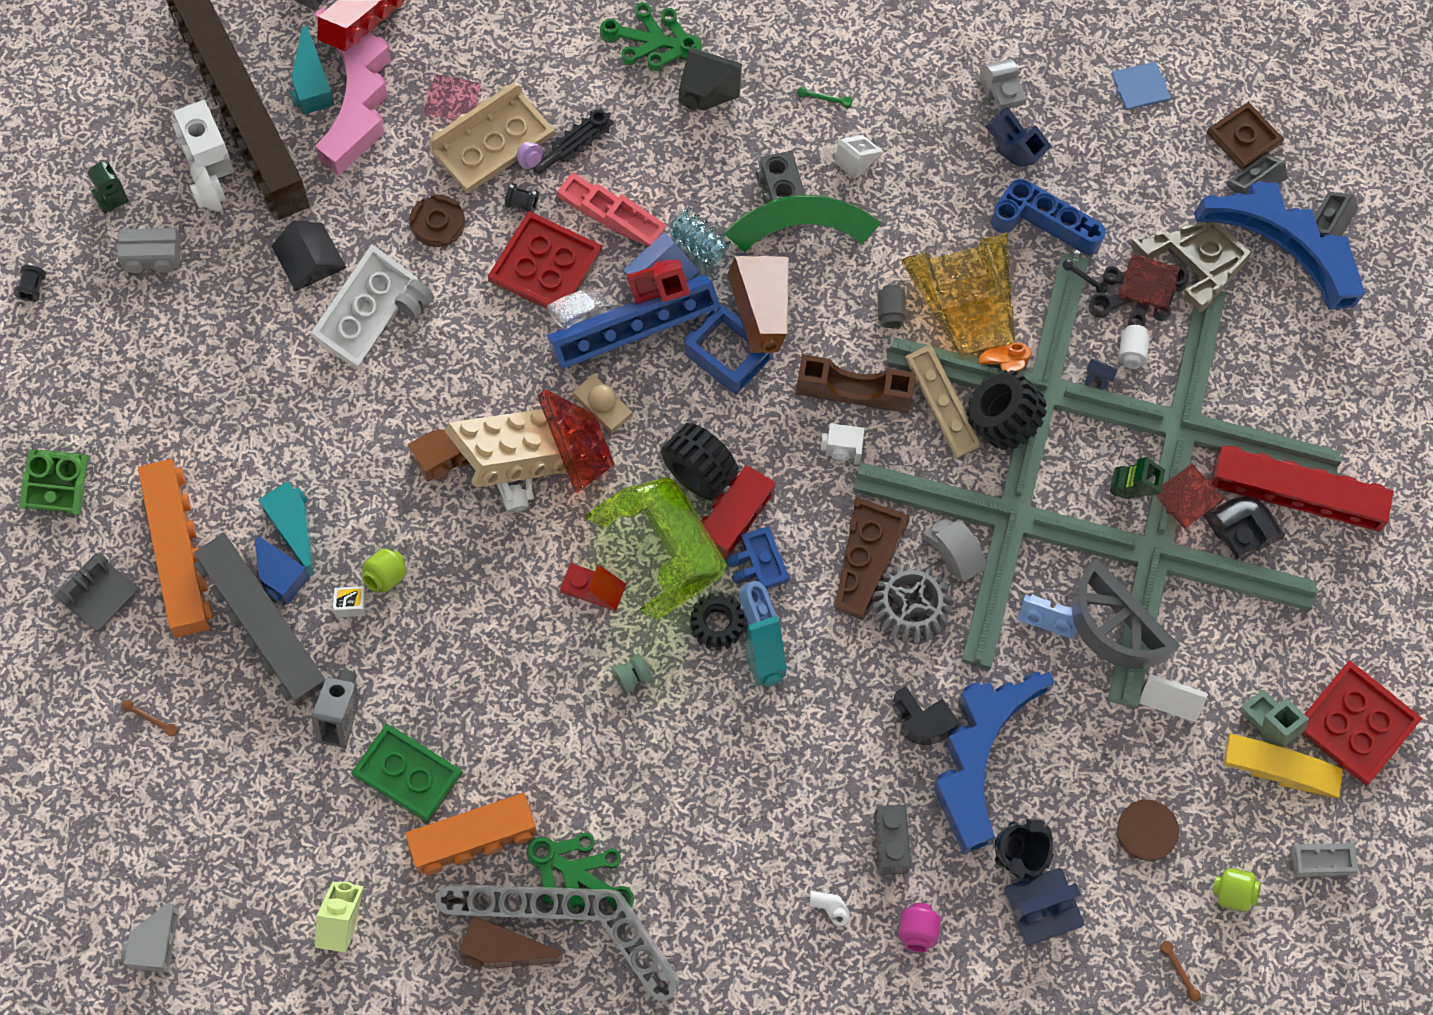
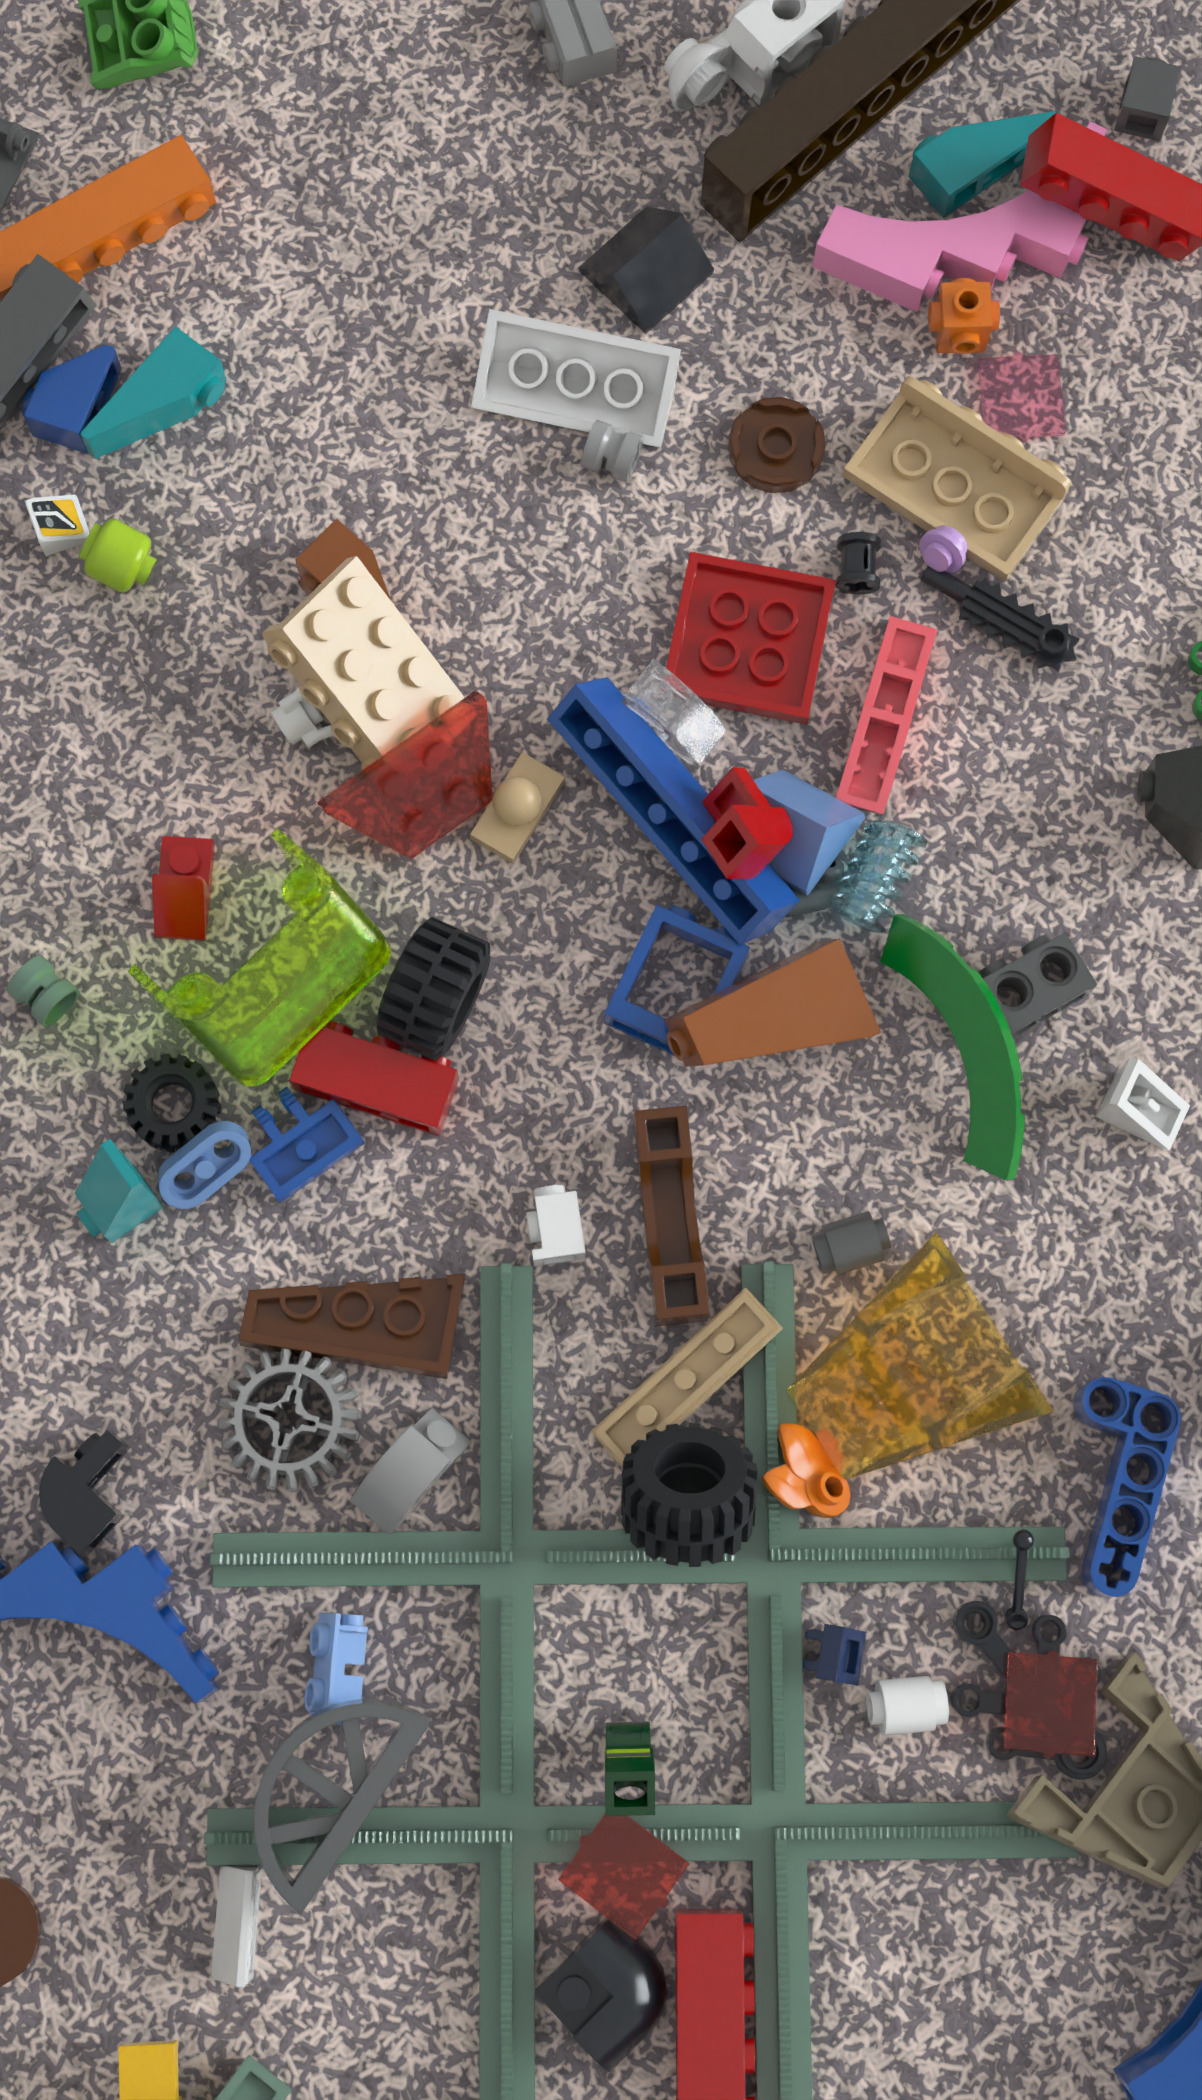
camera: 75 degrees right, 10 degrees up
none -> orange brick [928,278,1000,354]

